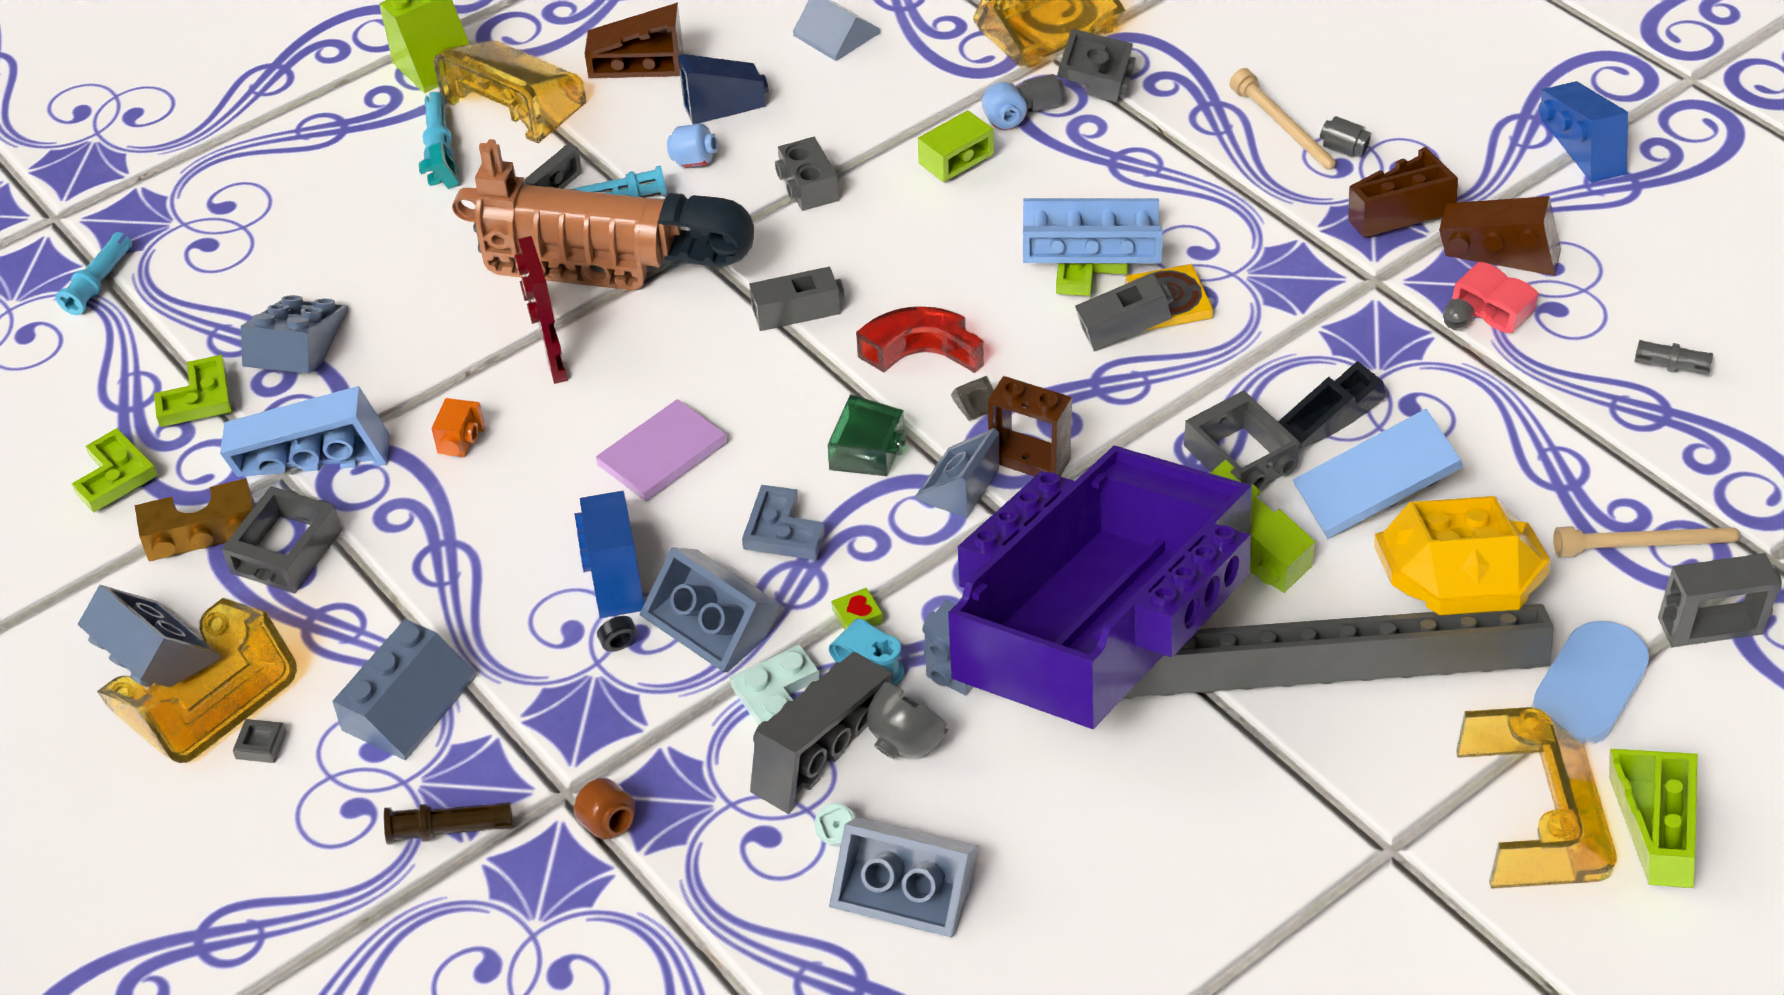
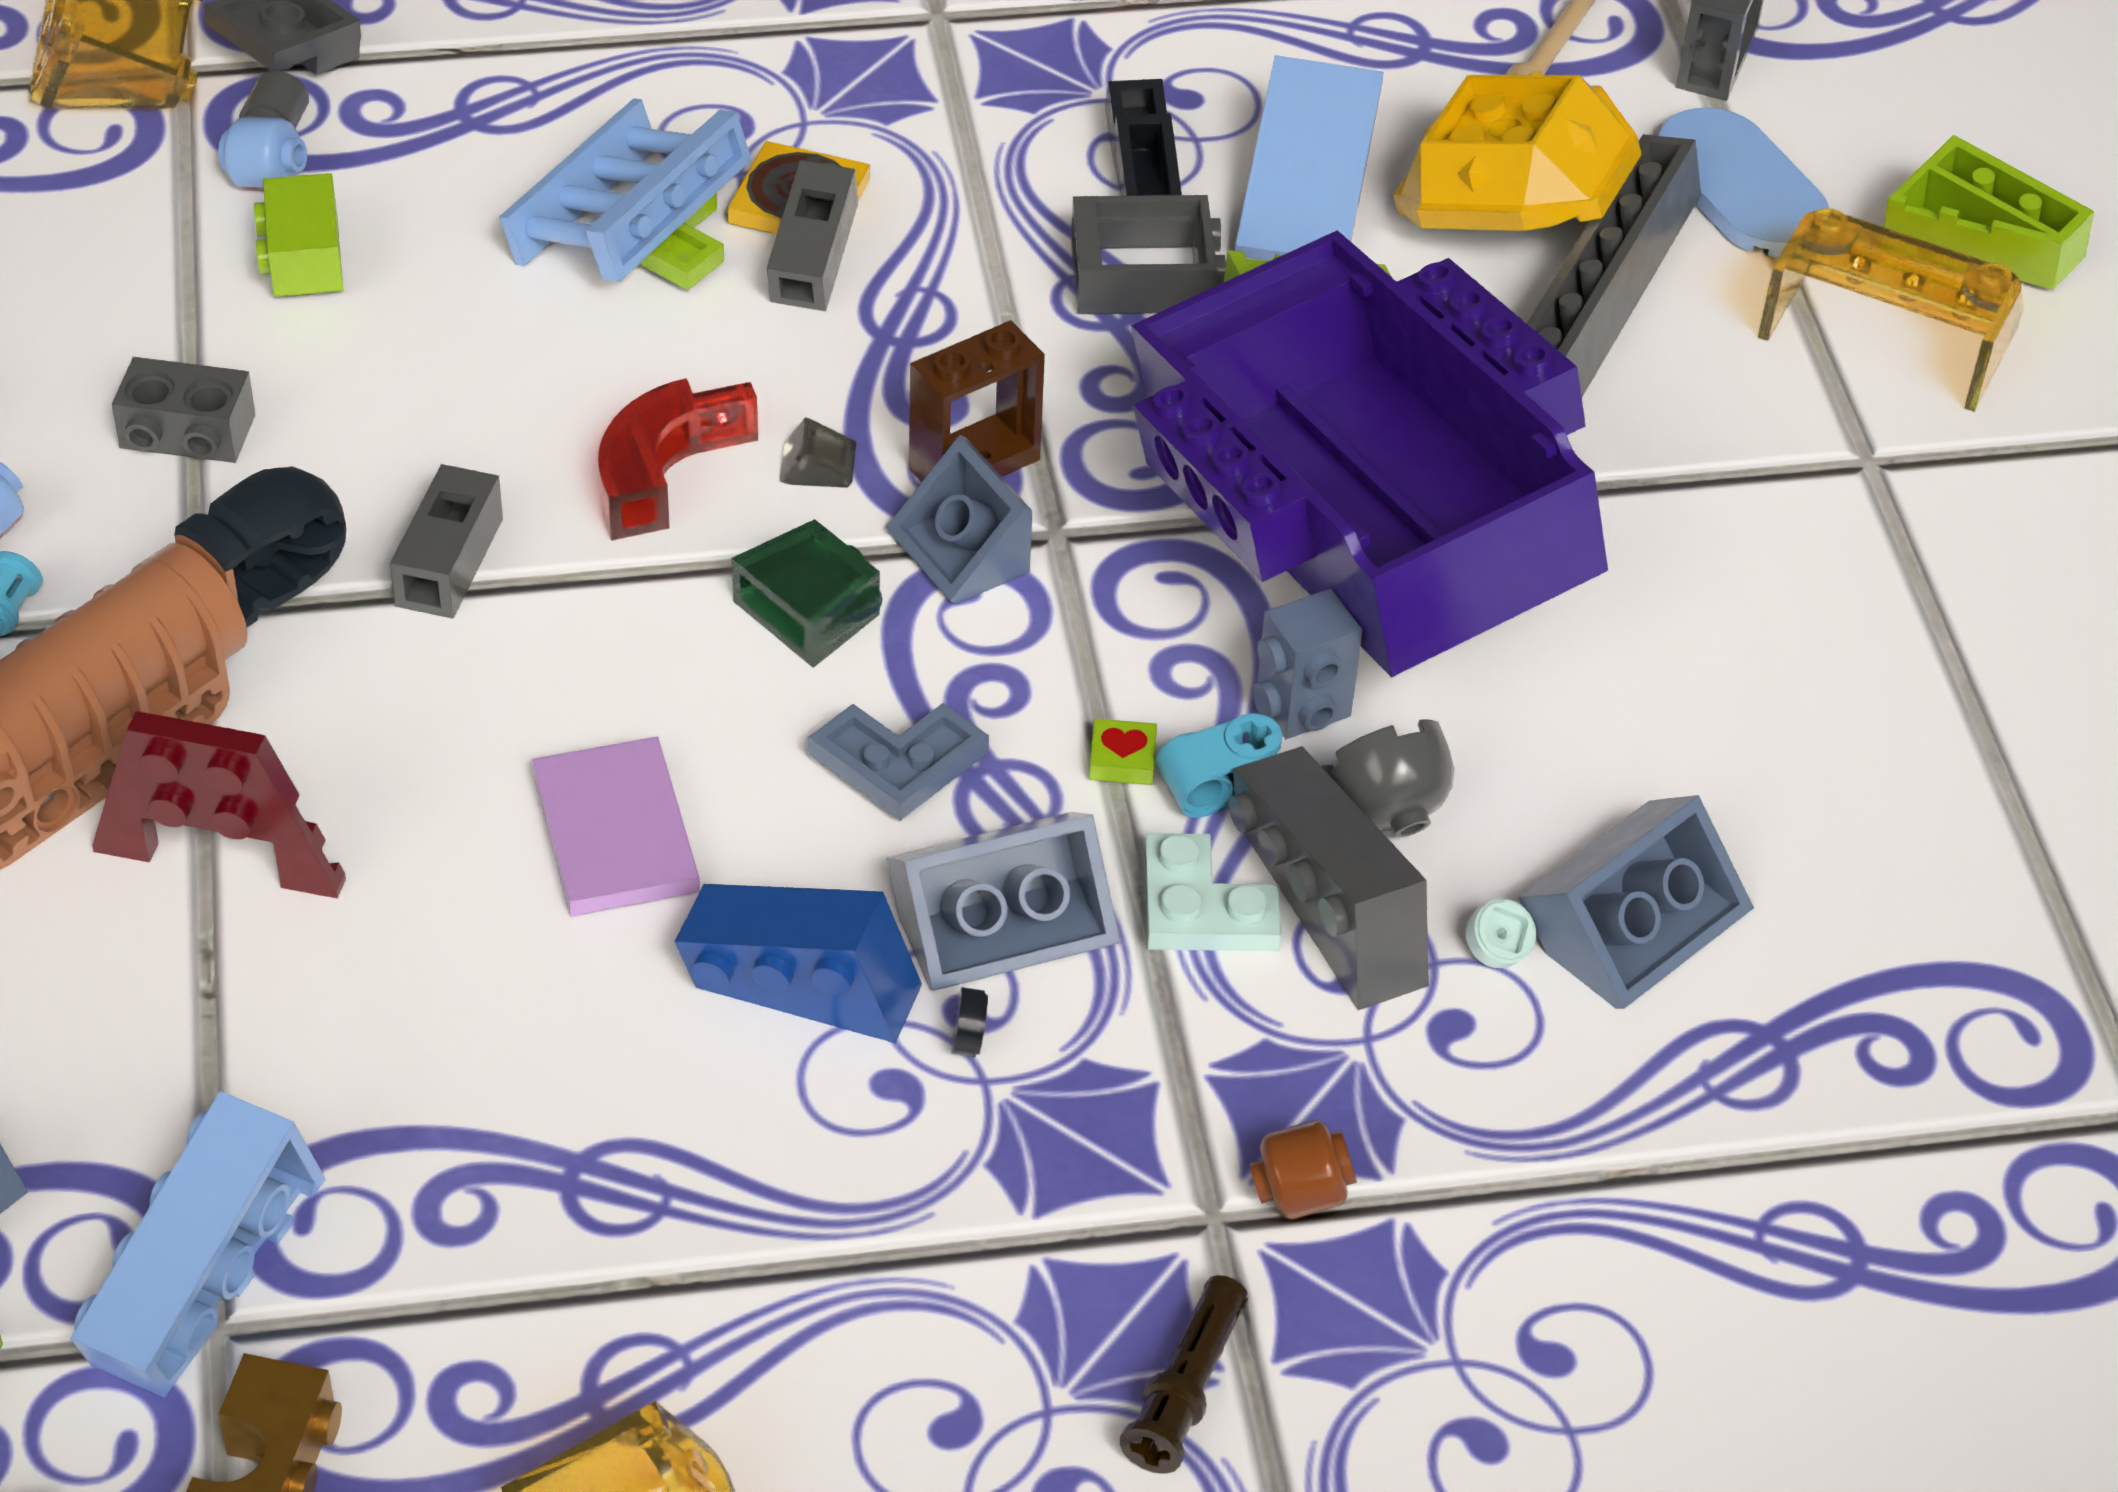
camera: 65 degrees left, 0 degrees up
dark grey window [222,486,342,594] -> none
sand blue slope [332,619,476,761] -> none
orange brick [431,398,485,457] -> none

